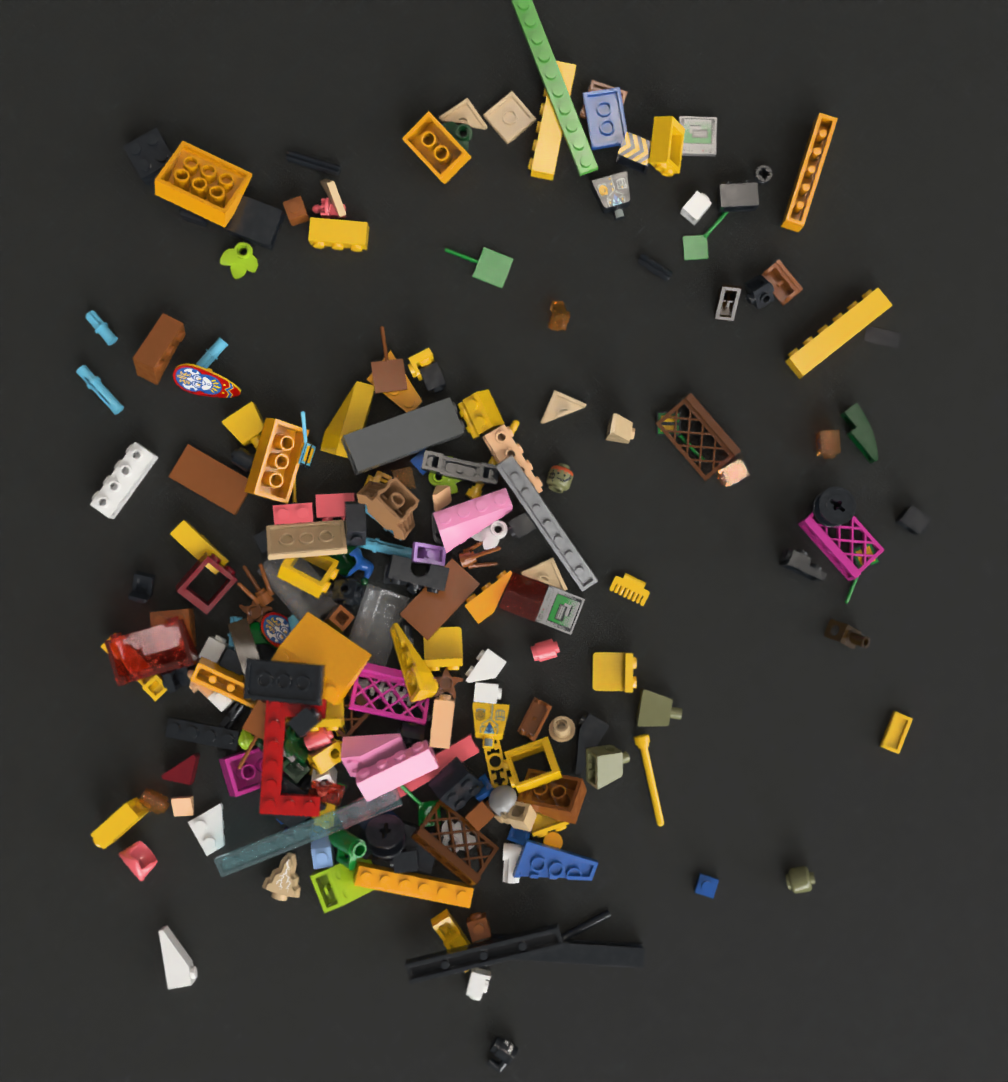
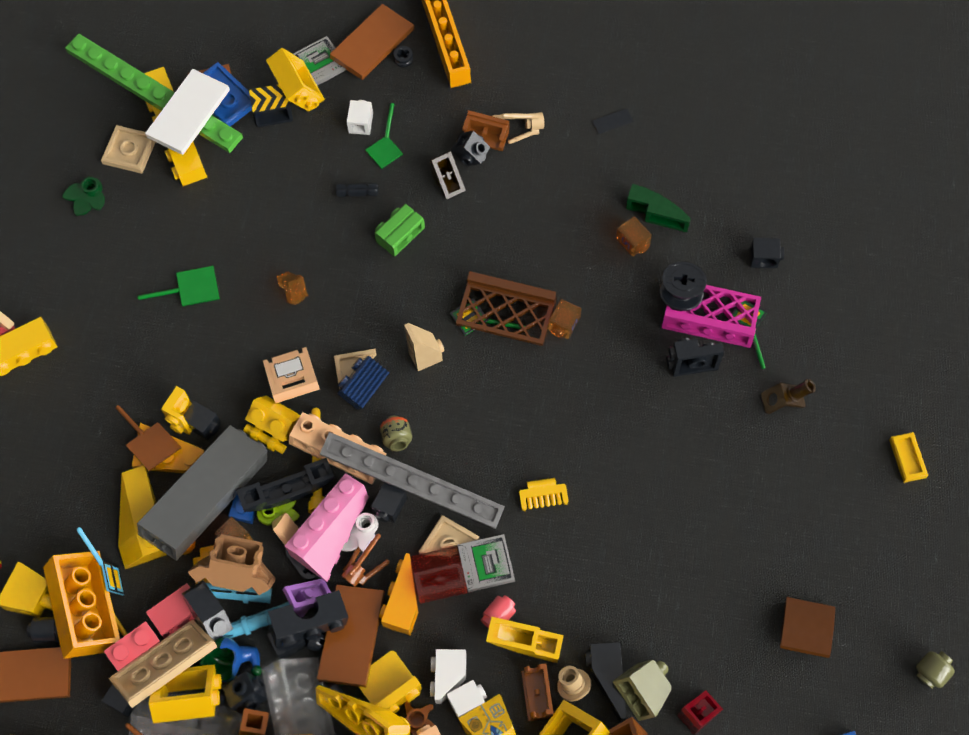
camera: 30 degrees left, 20 degrees down
light orange brick [402,111,471,184] -> none
tan tile [439,98,487,130] -> none
torso [591,171,630,221] -> none
yellow bracket [592,652,637,693] -> none
yellow piece [634,734,664,826] -> none
olive torso [635,688,682,726] -> none
brick [717,180,759,213] -> none
yellow brick [785,288,892,379] -> none
none -> white tile [145,69,230,155]
none -> light nougat container [263,347,320,403]
none -> dark orange tile [330,4,414,80]
none -> dark blue brick [337,356,389,410]
none -> bright green brick [375,204,425,256]
none -> yellow slope [486,617,564,663]
none -> tan plant [493,112,545,144]
none -> dark red slope [677,690,723,735]
none -> reddish brown slope [780,597,835,658]

